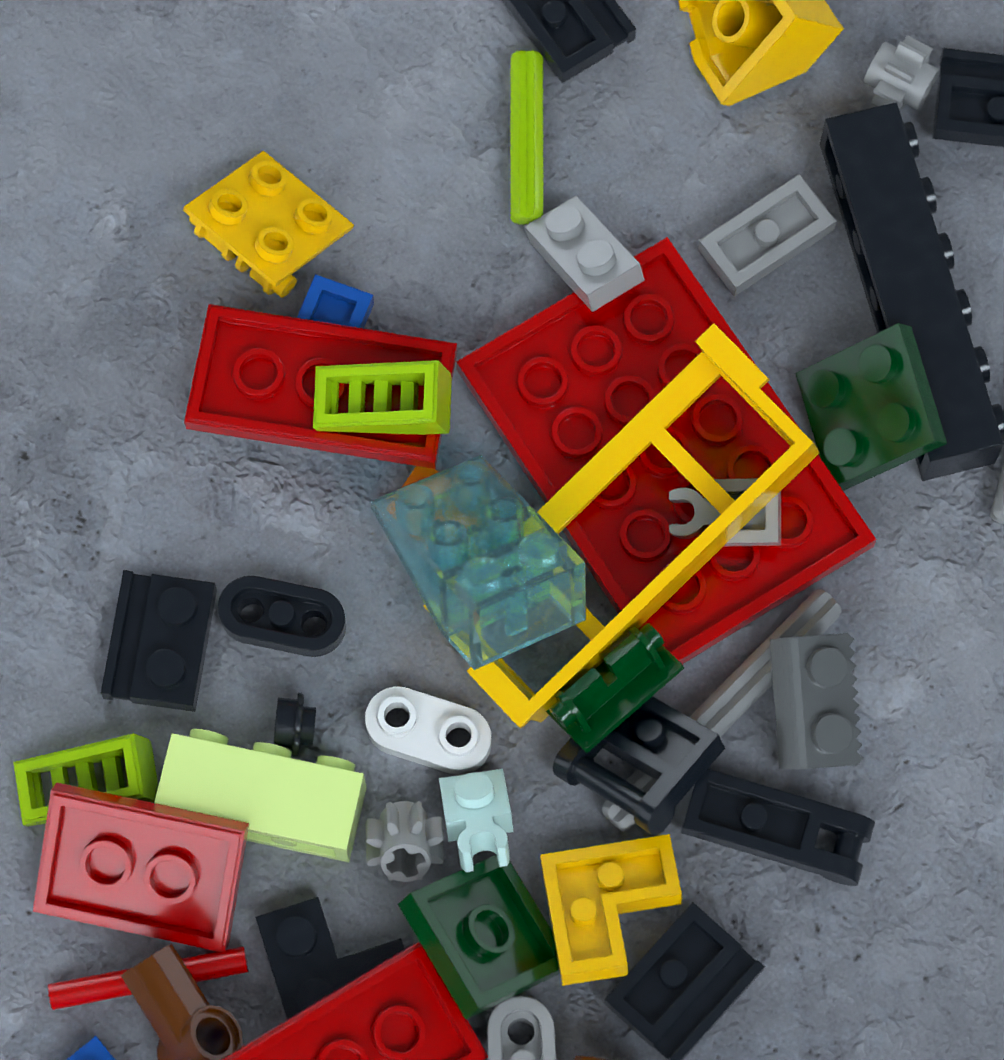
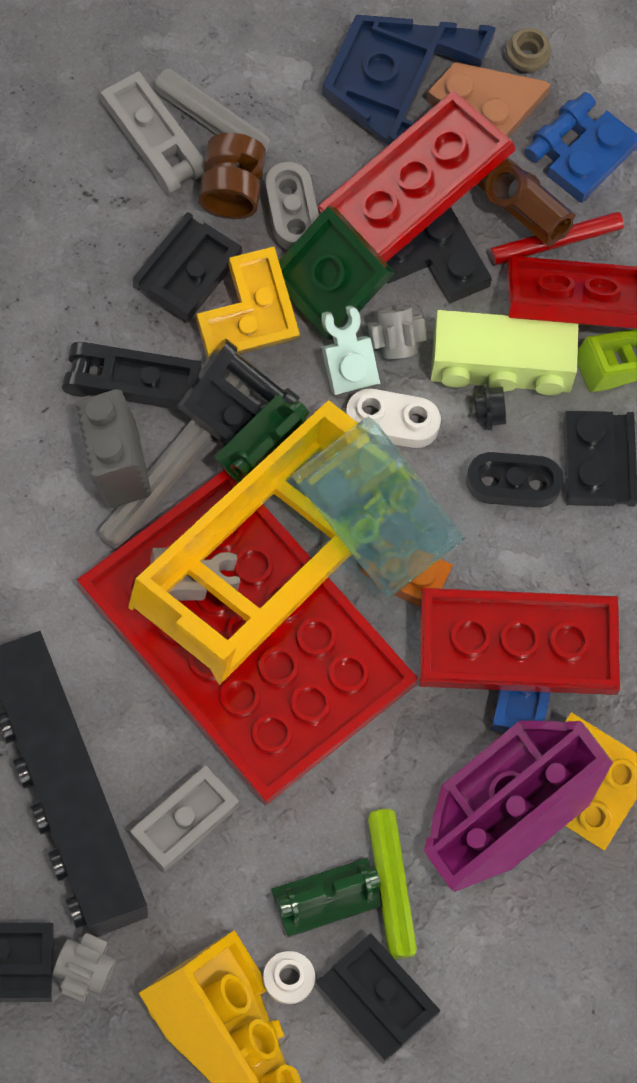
camera: 165 degrees right, 5 degrees down
lime slope [313,360,452,435] -> none
light grey plate [524,196,645,312] -> none
dark green plate [795,323,947,491] -> none
none -> white plate [263,951,315,1004]
none -> dark green hinge [271,857,382,938]
none -> magenta wedge [423,721,613,892]

